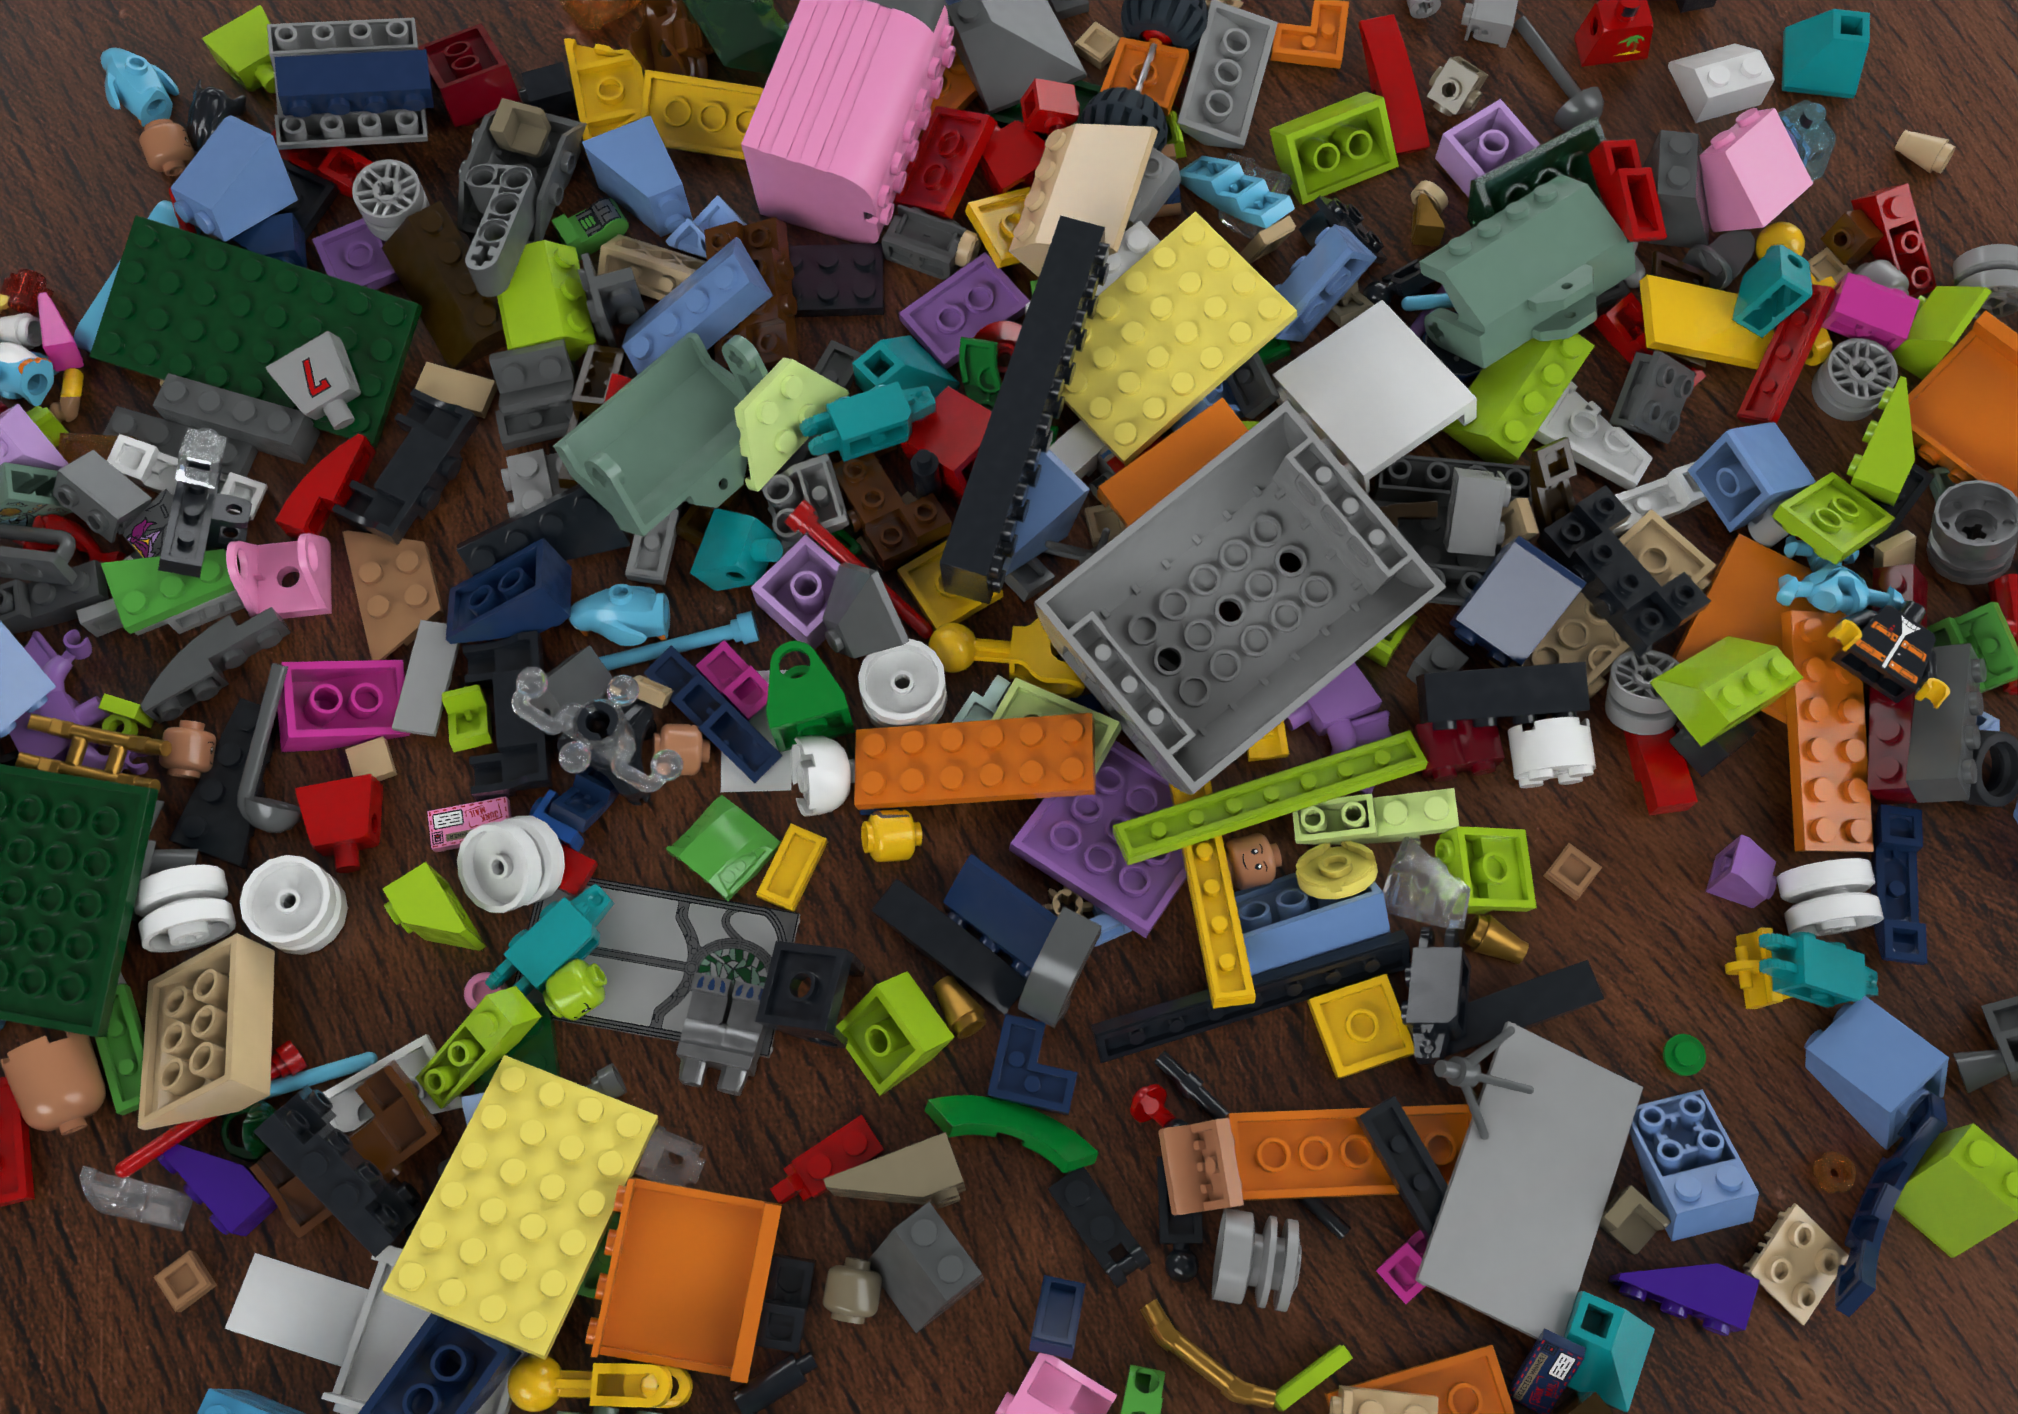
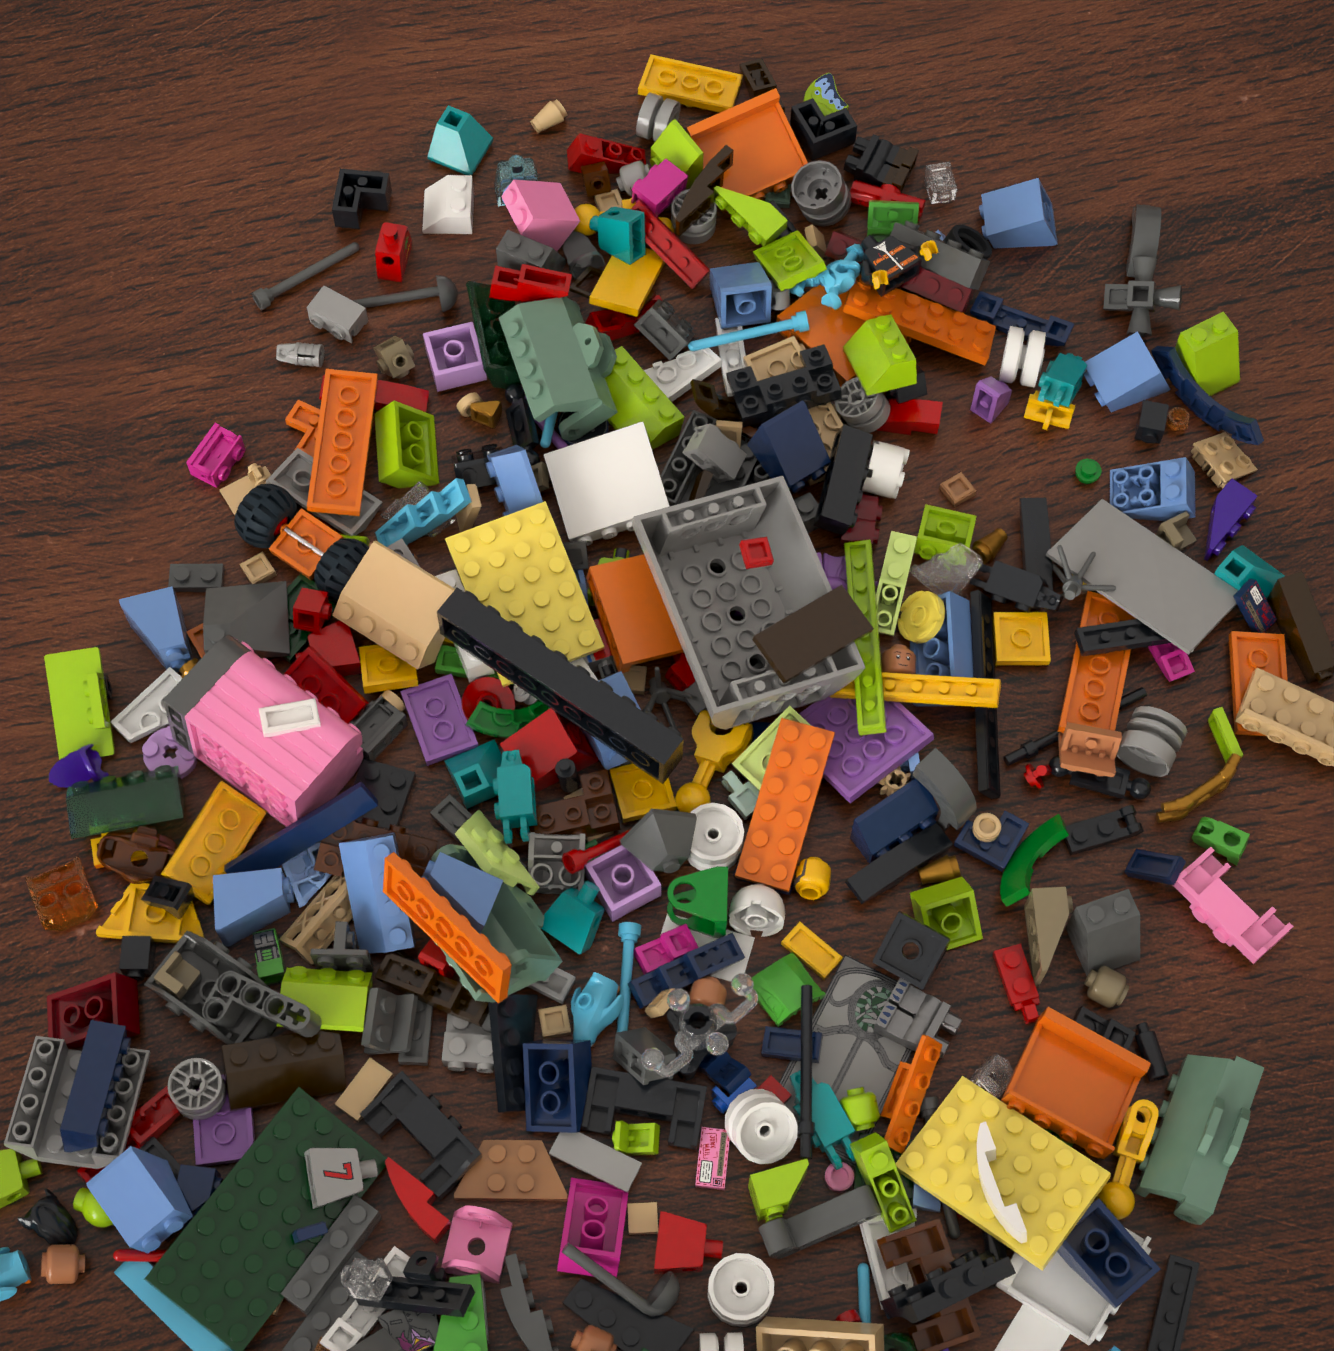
camera: 75 degrees left, 5 degrees down
none -> black slope [141,875,194,920]
none -> dark blue tile [224,782,378,874]
none -> white tile [259,698,321,738]
none -> dark blue tile [292,1221,328,1244]
none -> orange plate [307,369,378,516]
none -> orange plate [383,852,512,1004]
none -> medium blue slope [421,852,503,934]
none -> tan tile [538,1005,571,1039]
none -> dark brown slope [676,145,734,236]
none -> medium azure piece [688,310,810,351]
none -> red tile [739,537,774,569]
none -> dark brown tile [752,585,874,684]
none -> dark grey beam [758,1185,881,1259]
none -> dark blue tile [761,1026,823,1063]
none -> black bar [797,985,815,1160]
none -> orange bracket [880,1035,942,1154]
none -> tan tile [972,813,1001,842]
none -> white slope [977,1122,1027,1243]
none -> black brick [1134,400,1169,444]

